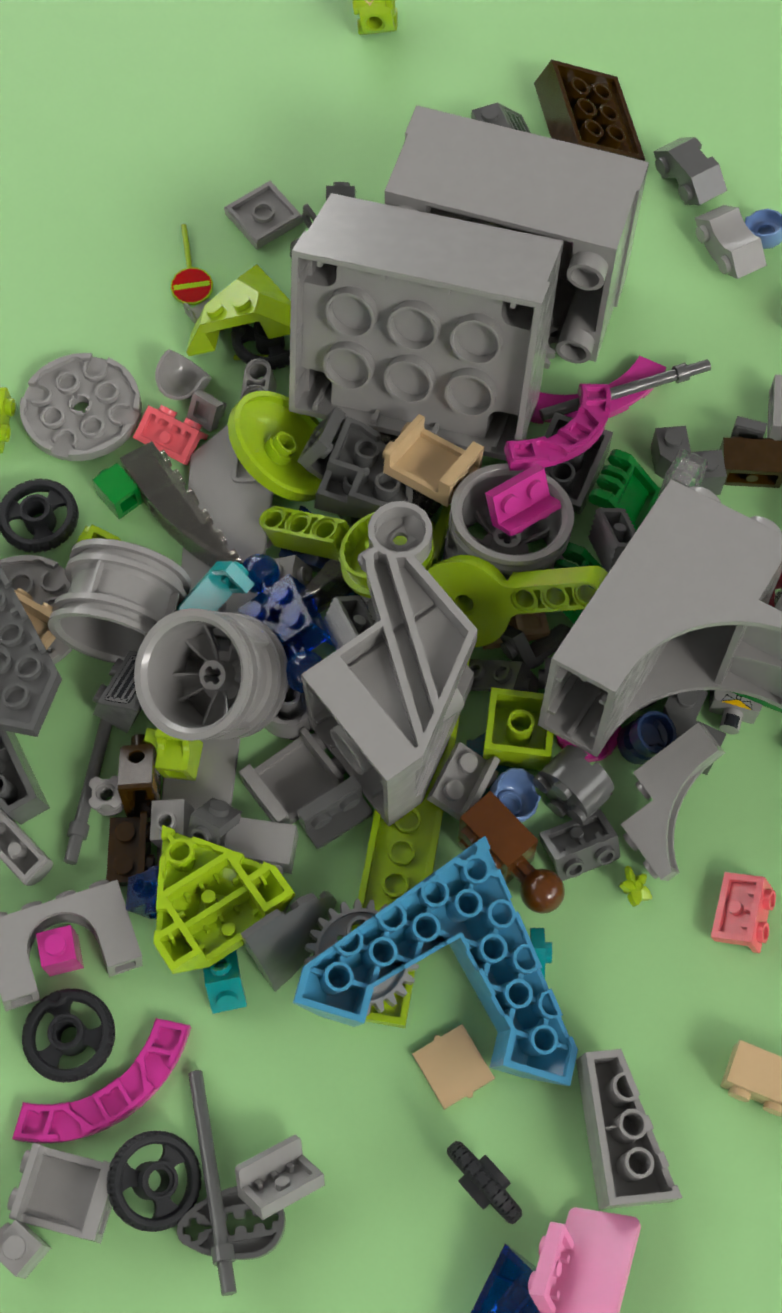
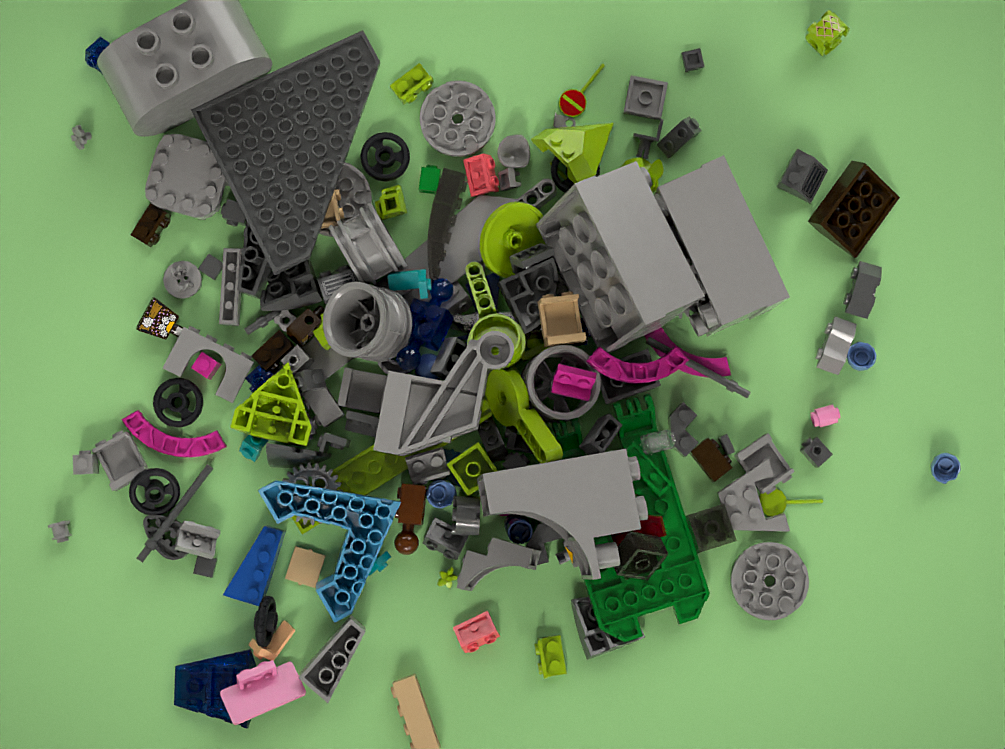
camera: 50 degrees right, 20 degrees up
none -> dark grey tile [193,555,217,578]
none -> blue wedge [223,525,286,606]
none -> light nougat bracket [248,620,295,661]
none -> dark grey brick [260,259,323,311]
none -> dark grey bracket [317,433,351,453]
none -> dark grey tile [681,48,704,72]

